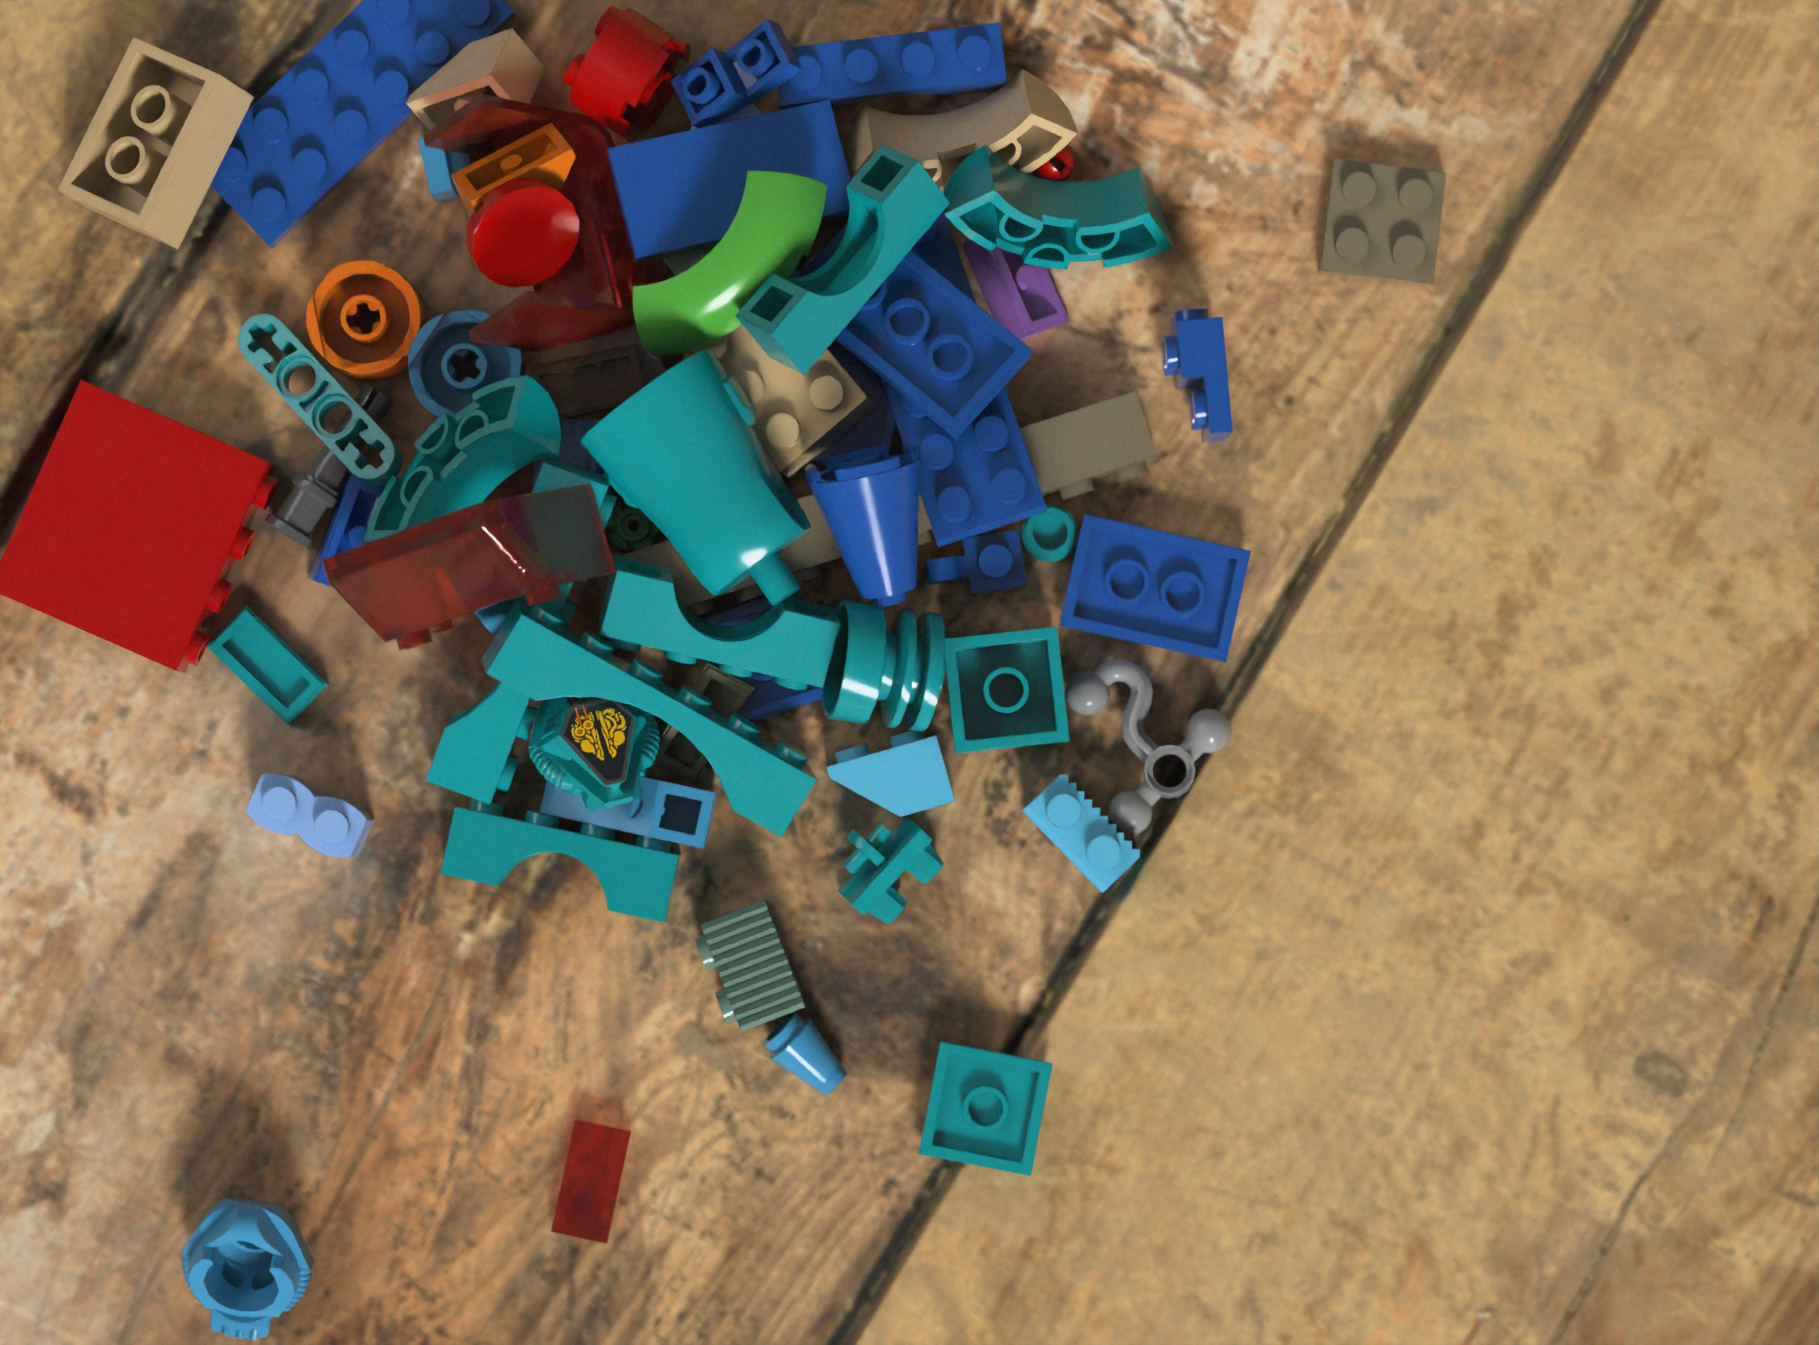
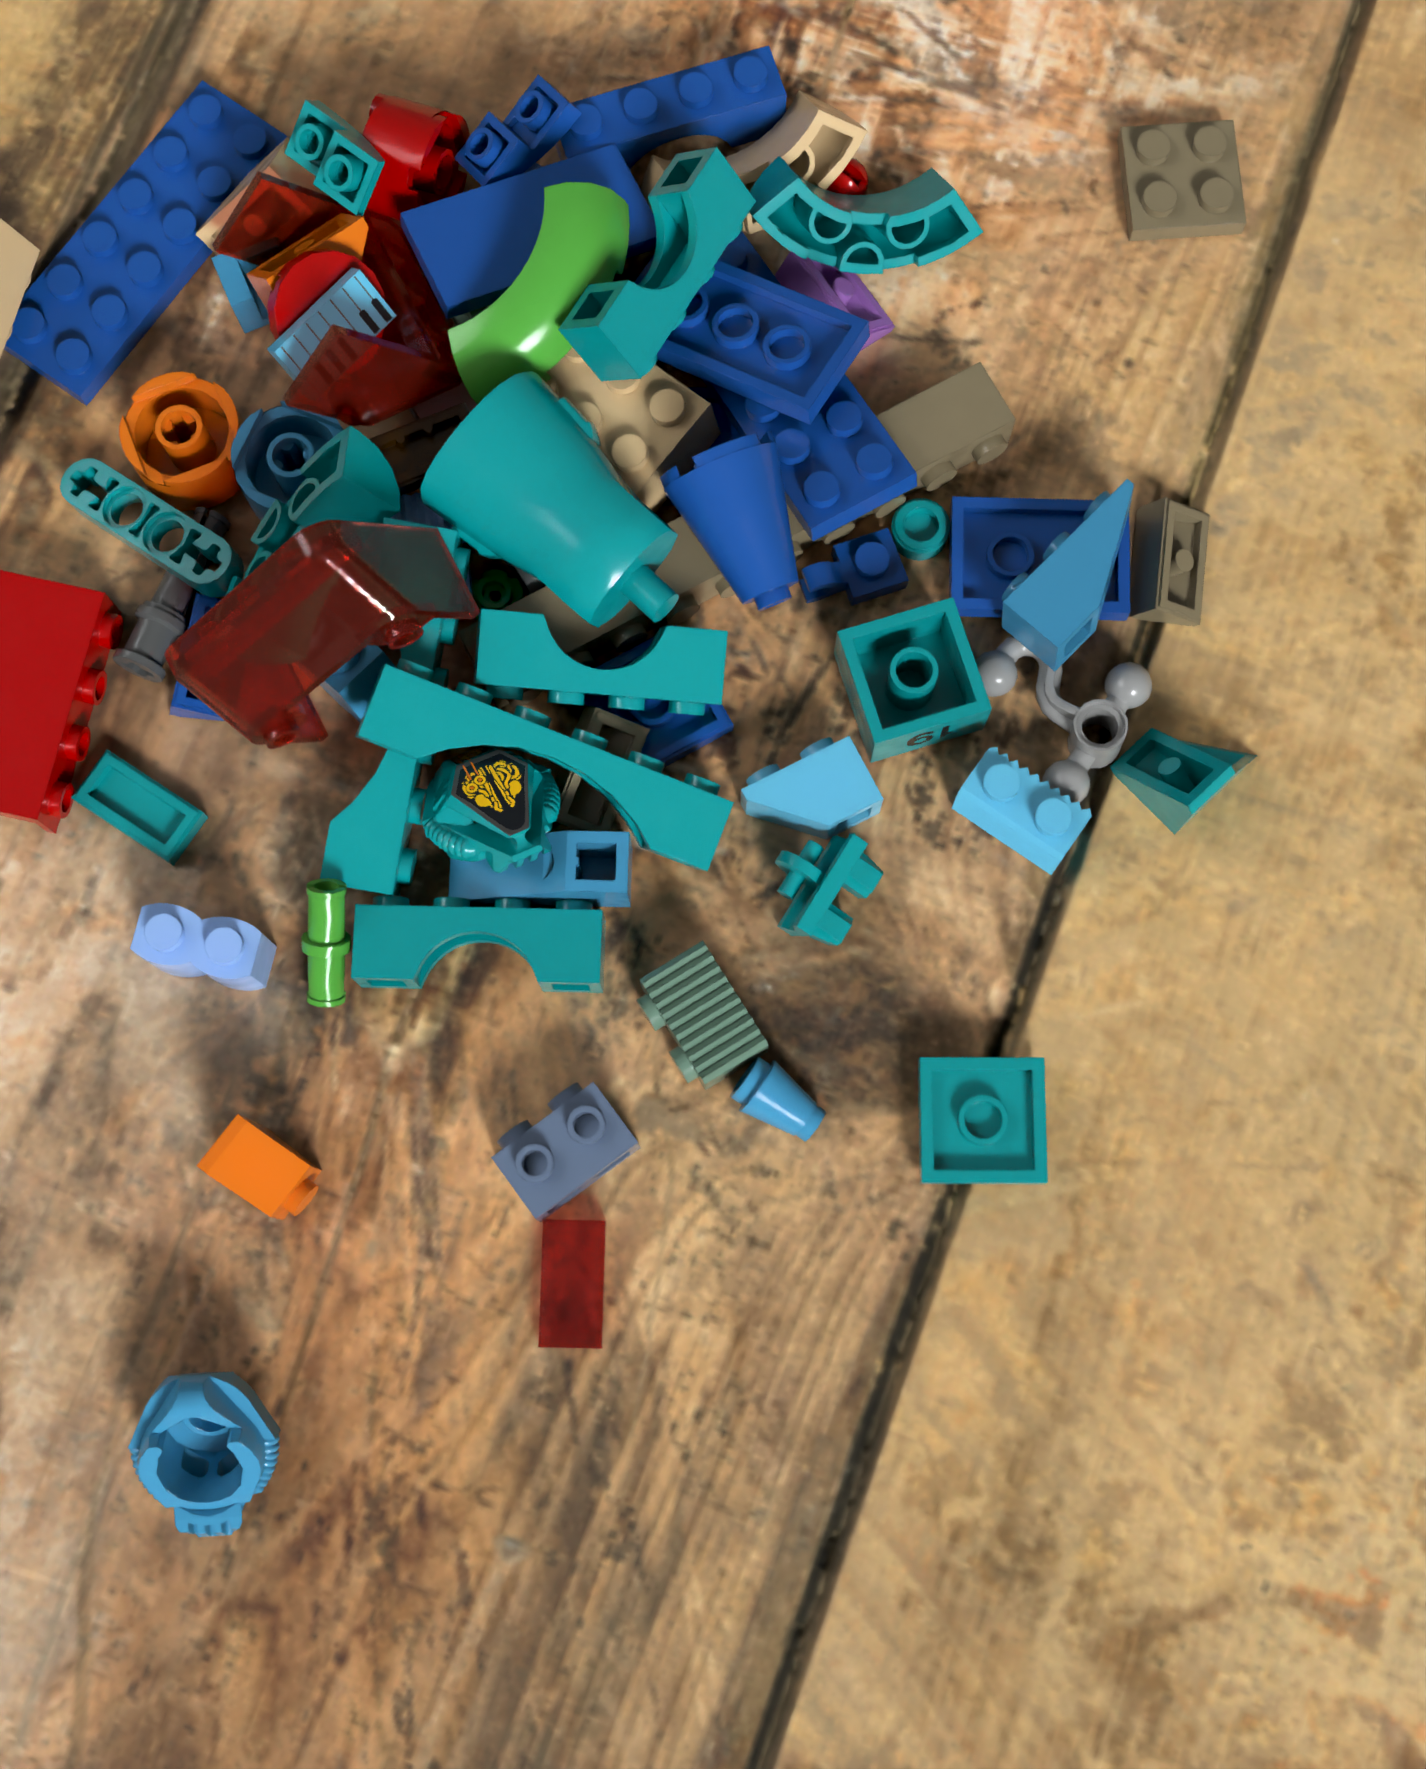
camera: 10 degrees left, 10 degrees down
teal wheel [822,600,946,732] -> none
blue plate [1161,309,1233,443] -> none
none -> orange slope [197,1114,322,1220]
none -> medium azure tile [267,267,397,397]
none -> teal slope [284,100,385,216]
none -> bright green pin [301,878,351,1008]
none -> sand blue brick [491,1082,641,1222]
none -> dark azure slope [1001,479,1134,671]
none -> teal slope [1110,728,1258,835]
none -> dark tan slope [1129,497,1210,626]

